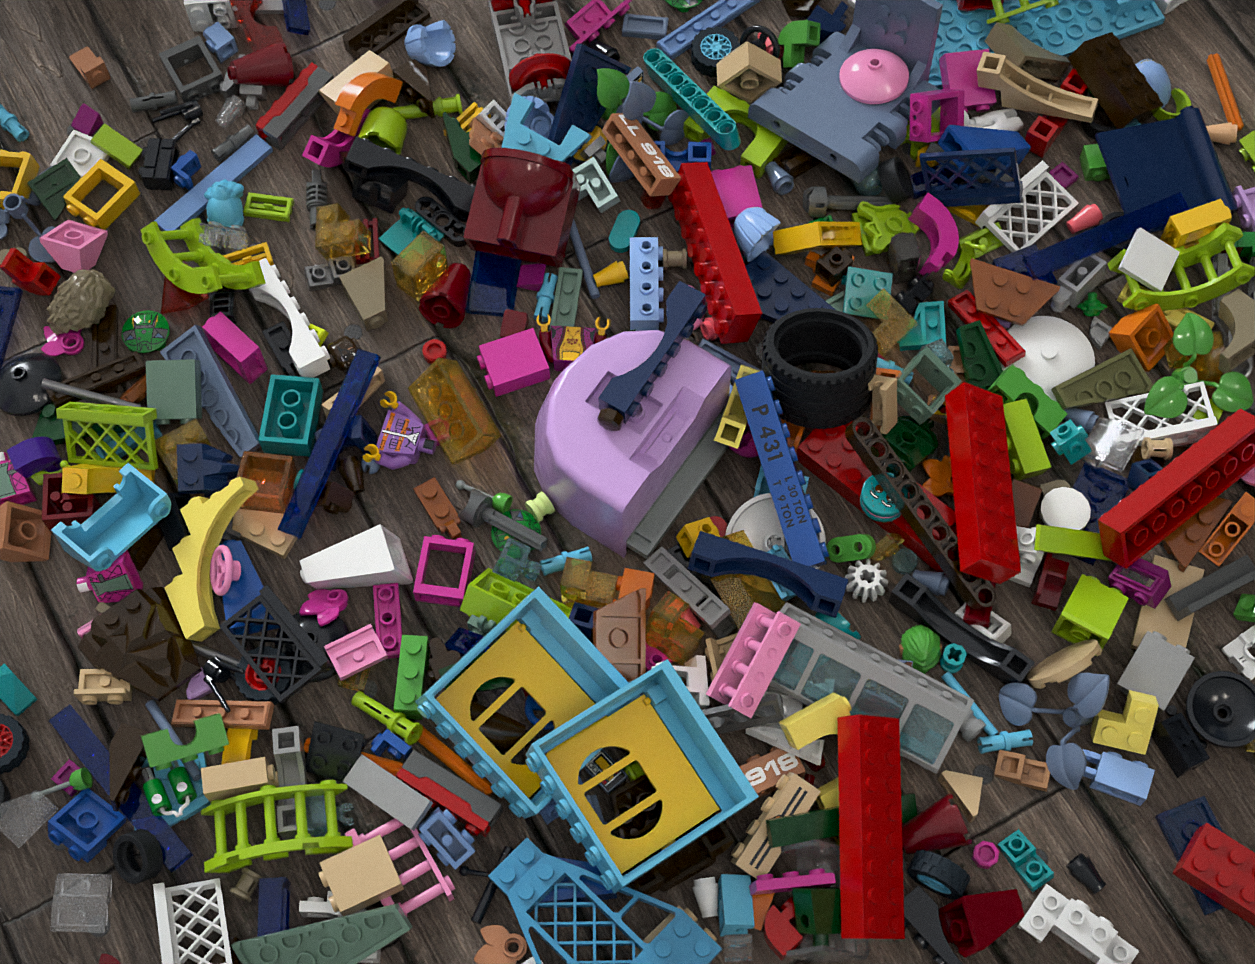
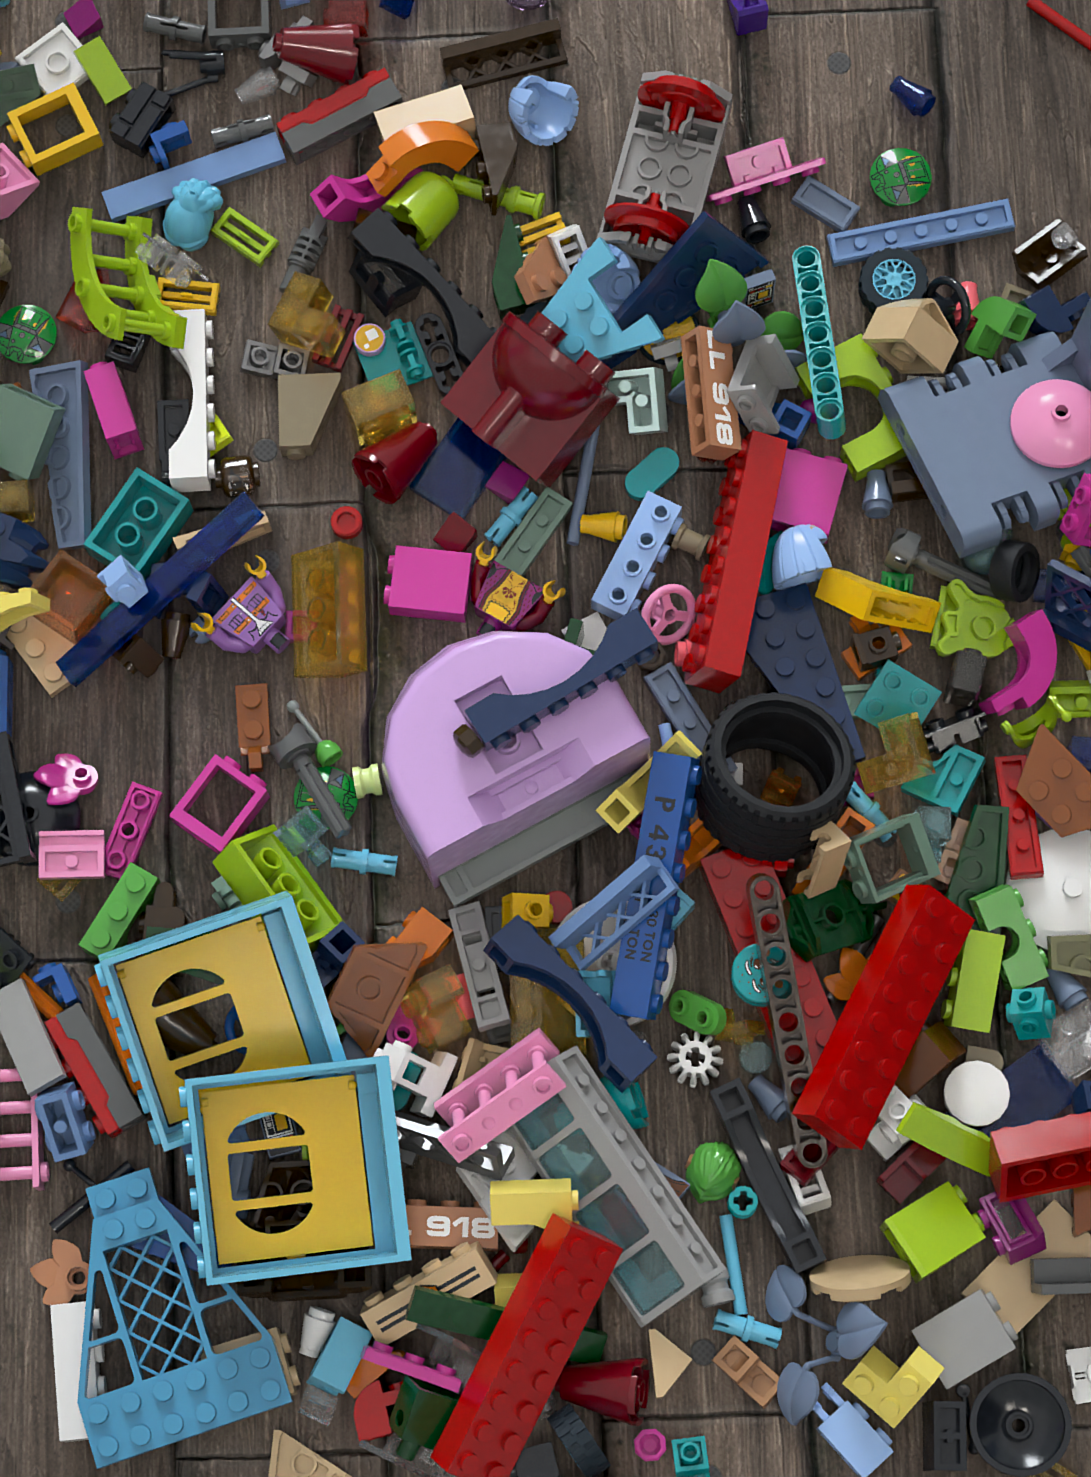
camera: 30 degrees right, 10 degrees up
white slope [300,524,414,589] -> none
lime pin [351,691,423,745] -> none
clear blue slope [444,627,489,658] -> none
clear yellow brick [560,557,617,609] -> none
none -> light blue brick [97,555,148,608]
none -> tile [354,323,386,357]
none -> medium blue fence [548,855,680,970]
none -> light grey panel [727,334,800,434]

